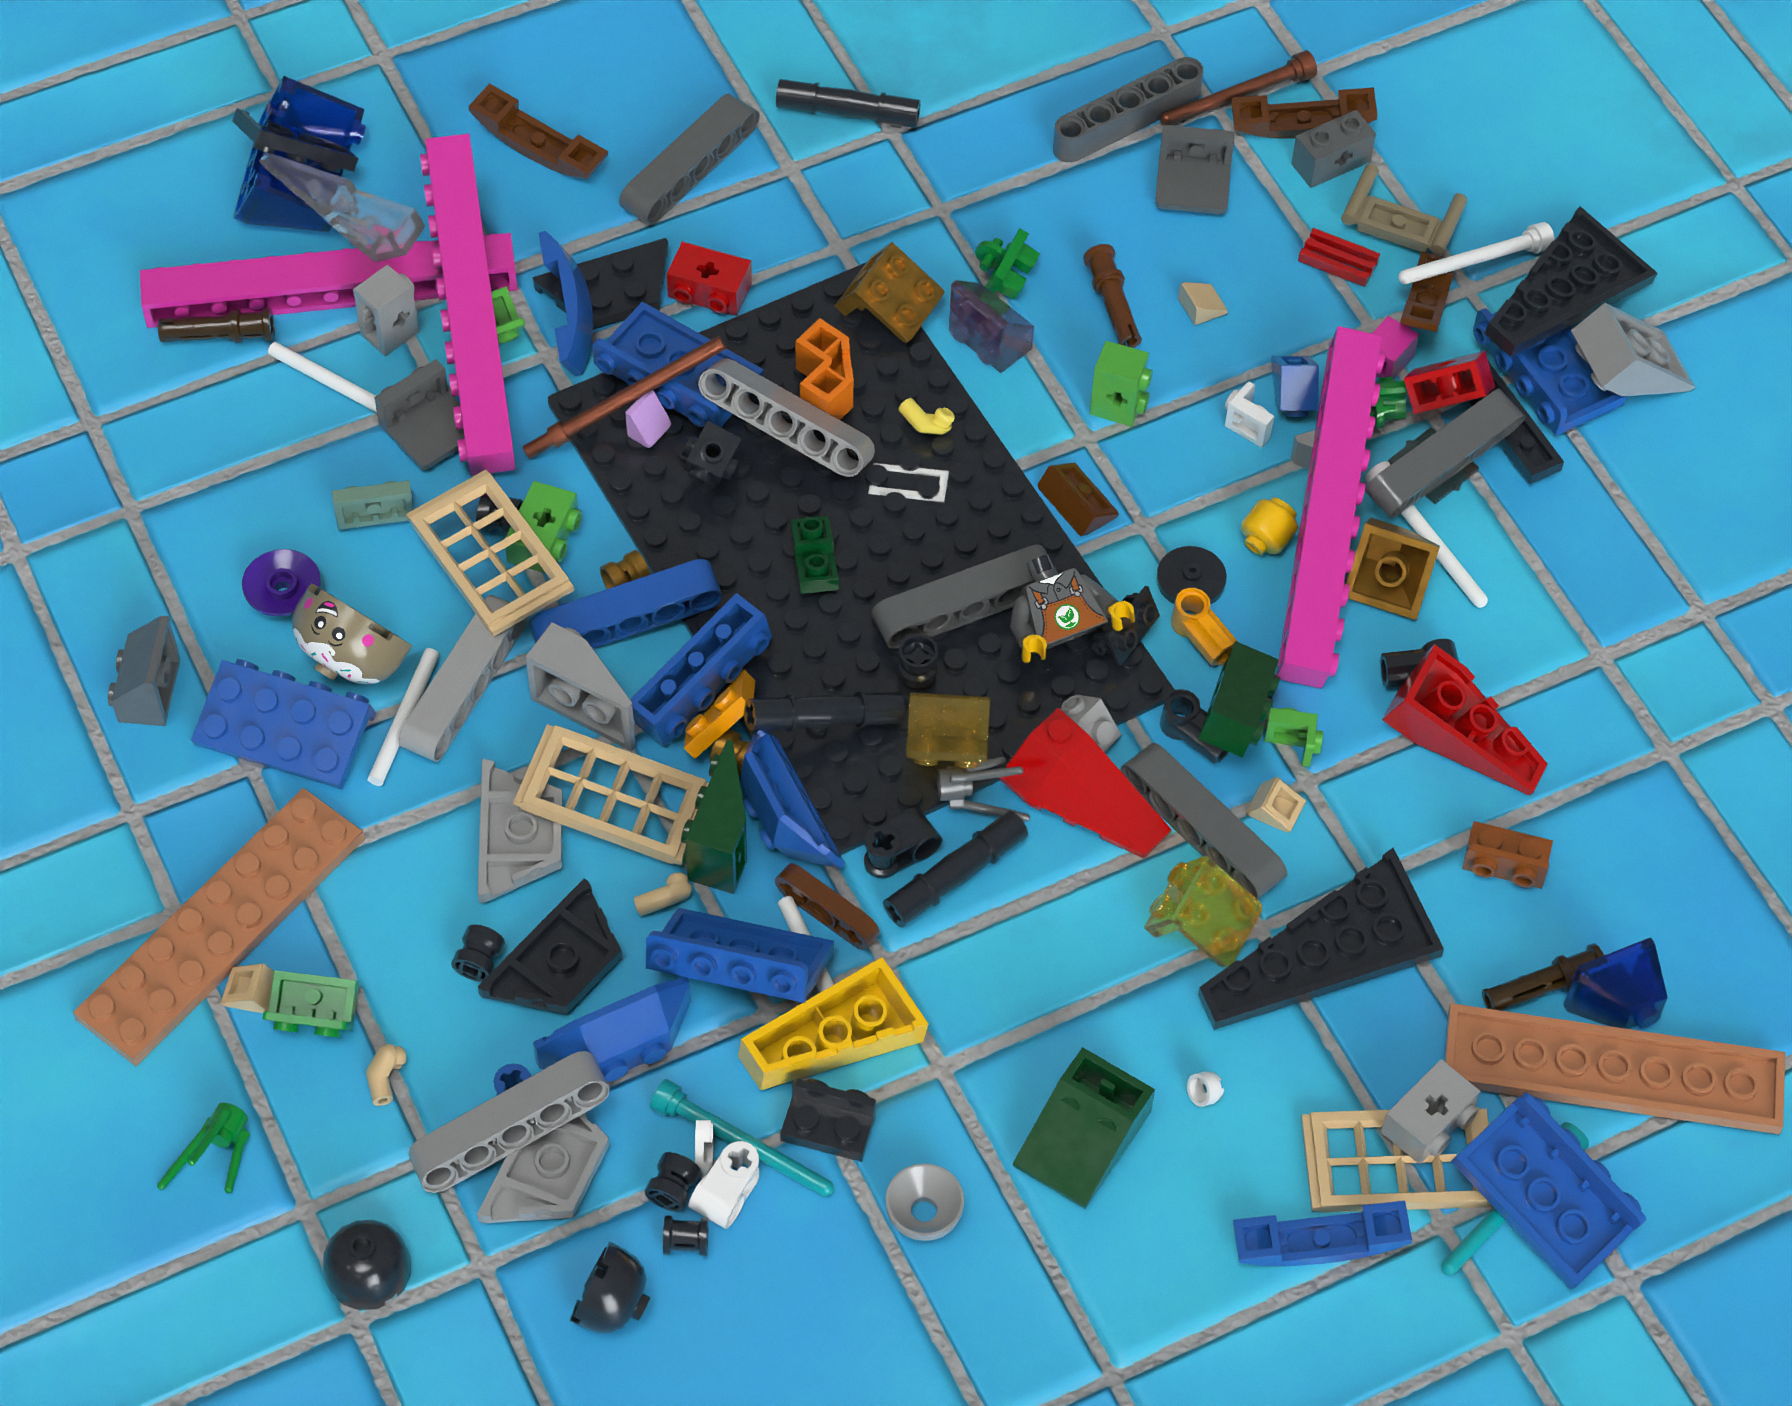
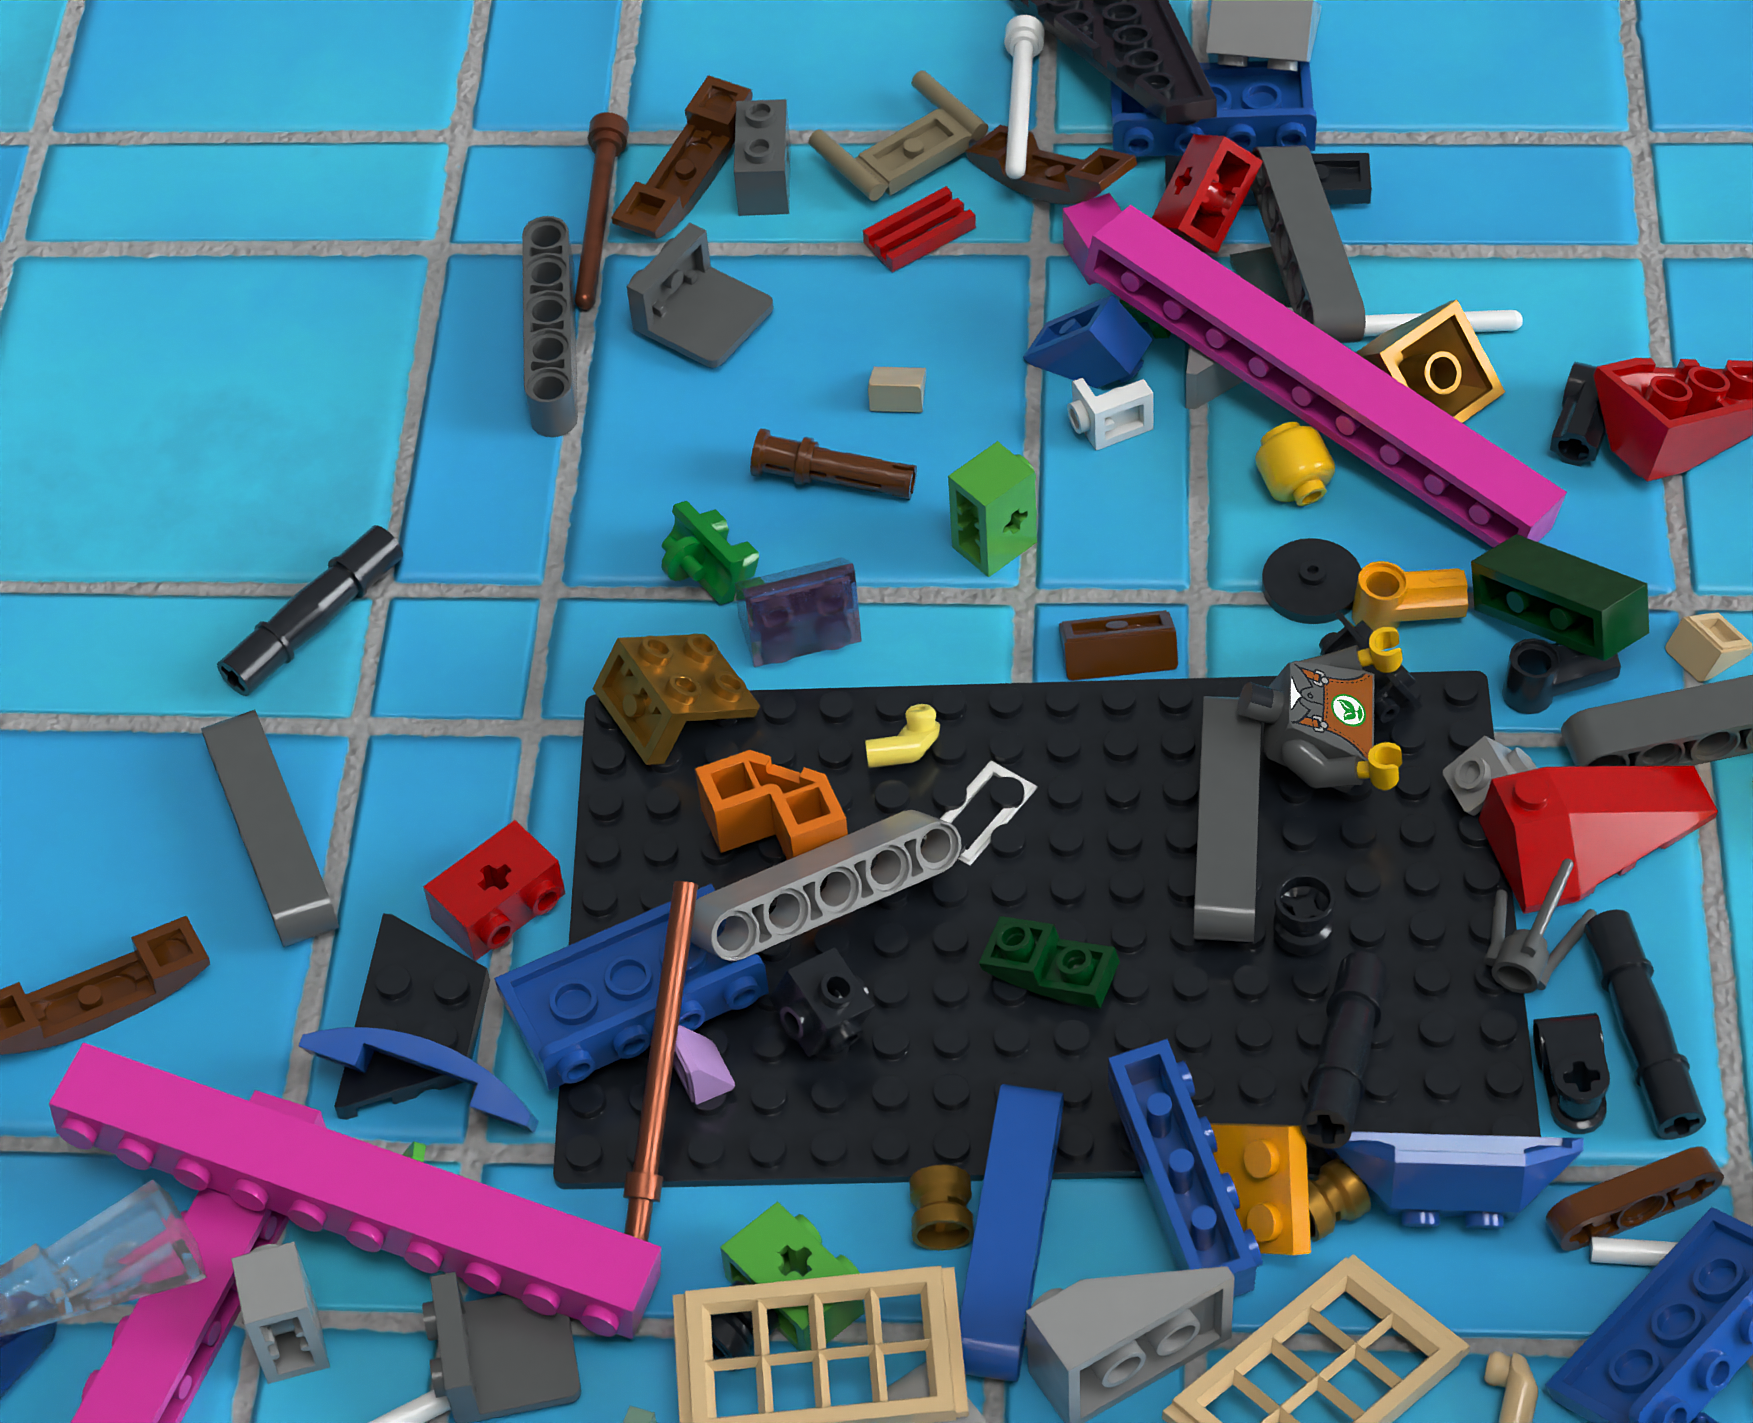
camera: 55 degrees left, 5 degrees down
dark green slope [681,740,747,894] -> none
clear yellow bracket [906,693,990,768] -> none
bright green bracket [1264,708,1323,767] -> none

